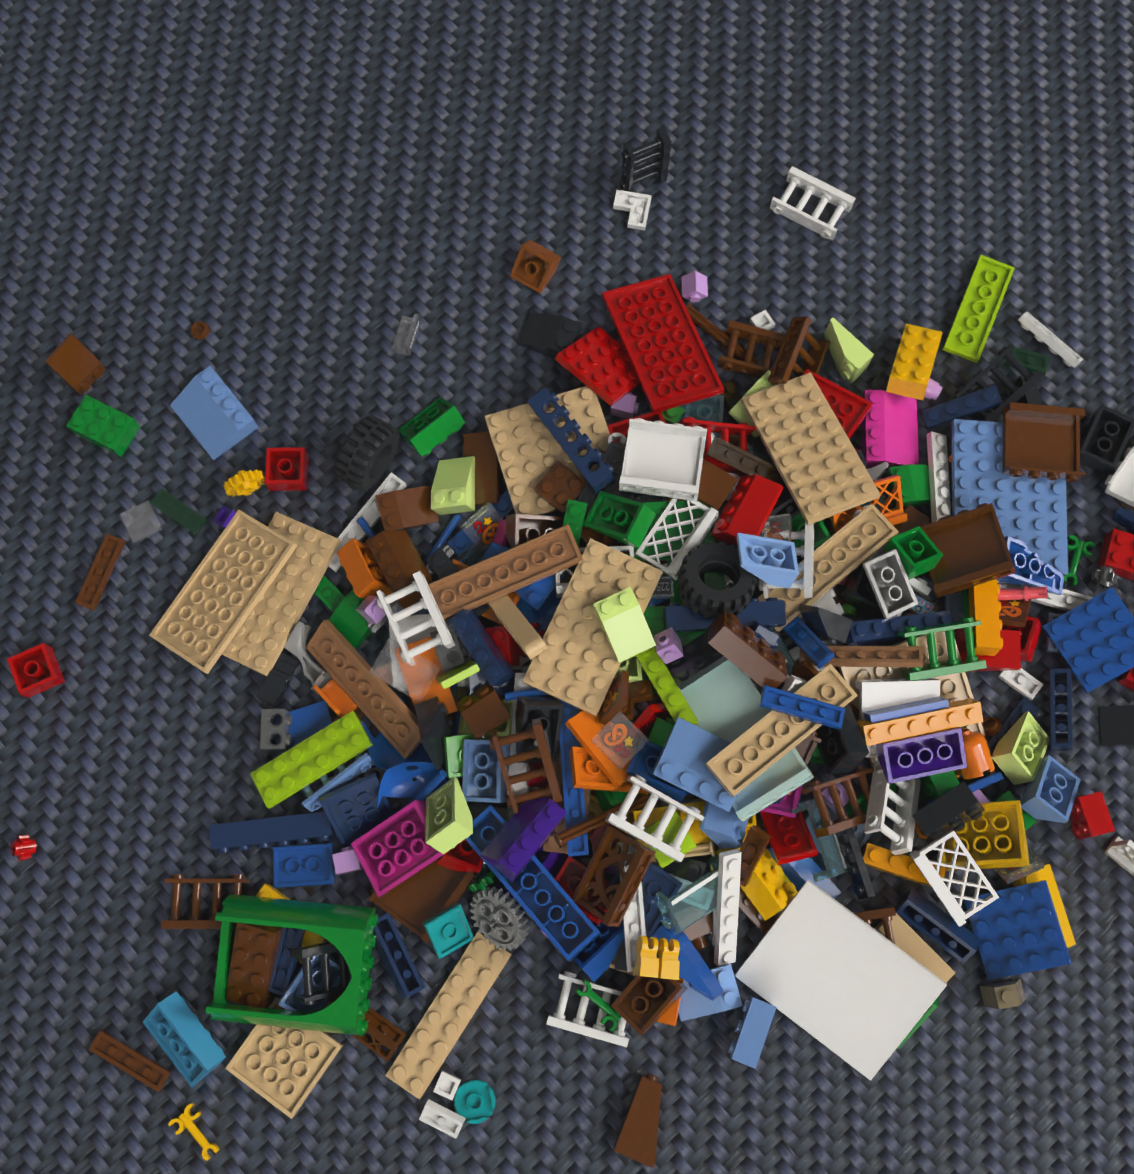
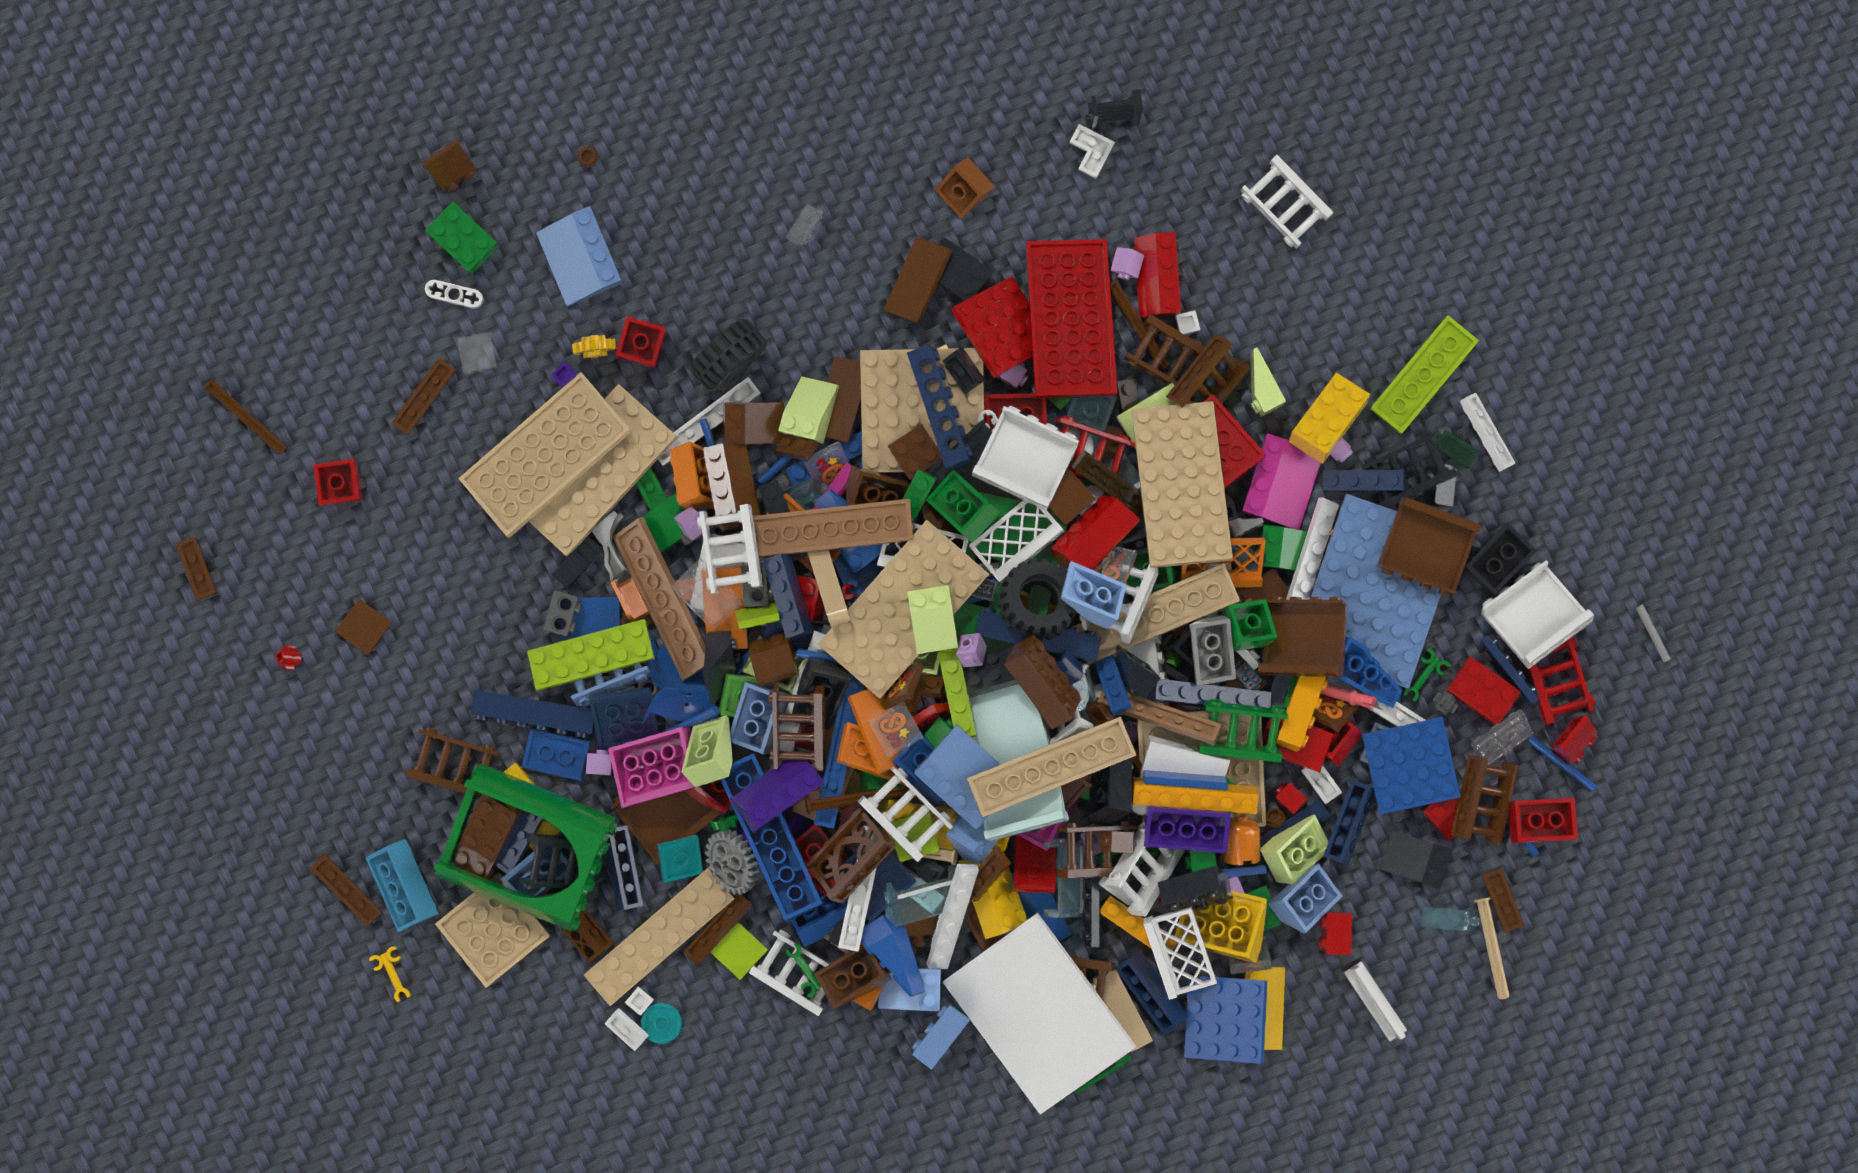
camera: 20 degrees right, 10 degrees up
clear green tile [150,488,208,535] -> none
green slope [397,397,465,457] -> none
reddish brown slope [613,1073,662,1168] -> none
yellow legs [633,935,680,980] -> none
blue tile [759,685,845,730] -> none
dark tan slope [980,978,1026,1009] -> none
none -> reddish brown tile [335,599,393,655]
none -> white beam [425,280,484,309]
none -> reddish brown plate [684,894,753,966]
none -> lime tile [710,922,768,980]
none -> reddish brown plate [775,434,818,461]
none -> reddish brown tile [884,237,952,324]
none -> black slope [942,347,985,394]
none -> white beam [1098,876,1132,906]
none -> brick [1100,831,1134,853]
none -> red slope [1134,232,1181,318]
none -> red brick [1274,782,1307,814]

